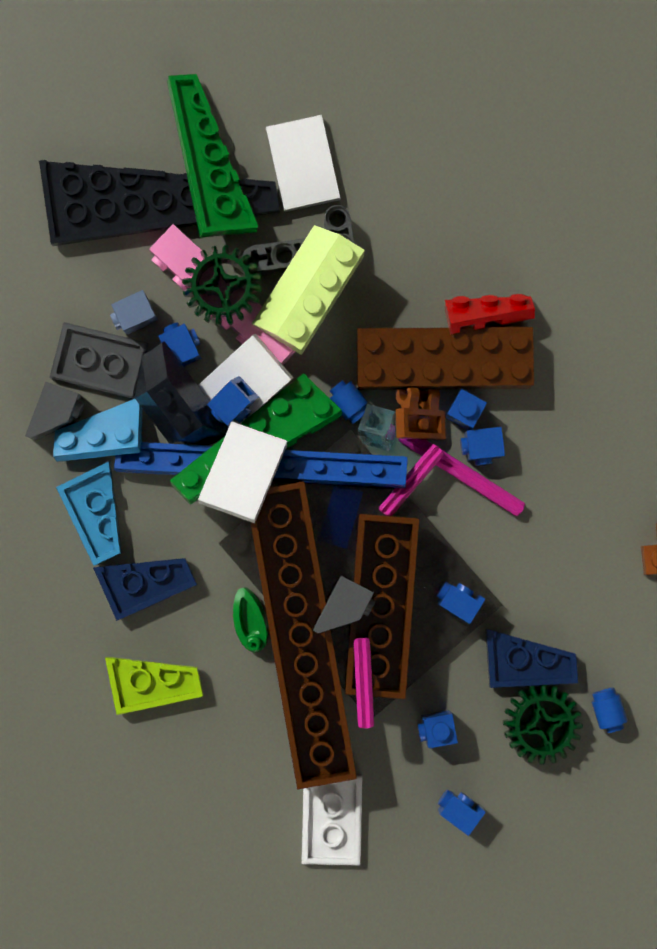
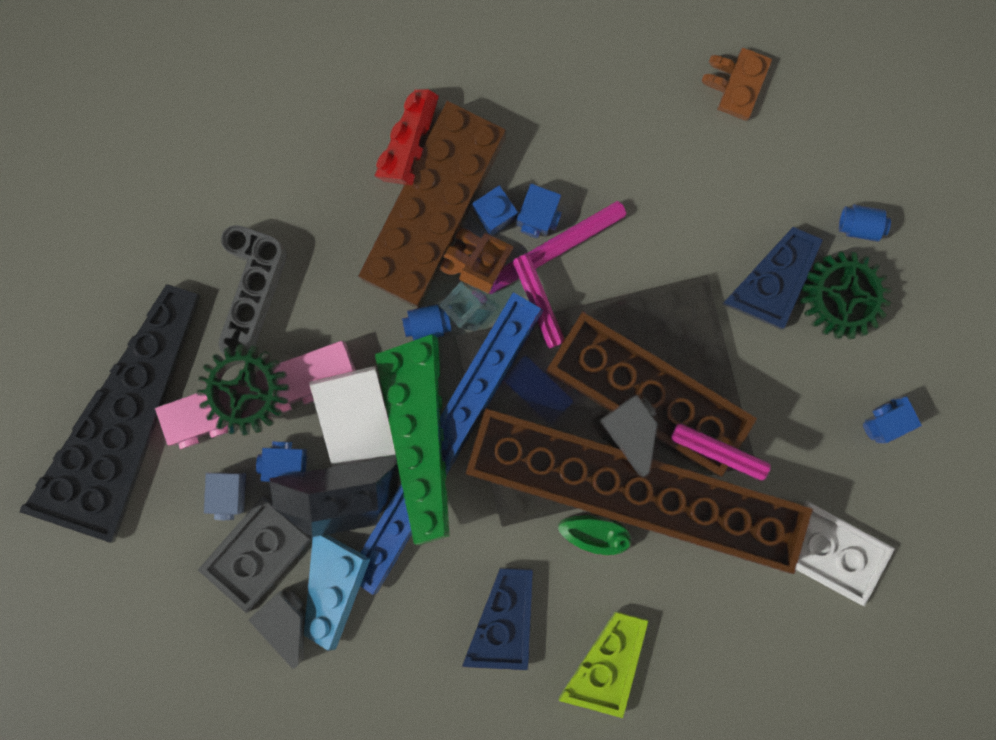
camera: 55 degrees left, 0 degrees up
dark azure wing [56,462,122,566] -> none
green wing [167,74,258,238] -> none
white tile [198,422,287,523] -> none
blue brick [207,376,259,426] -> none
yellowish green slope [252,225,365,355] -> none
white tile [266,115,340,212] -> none
blue brick [417,710,458,748] -> none
blue brick [437,582,485,624] -> none

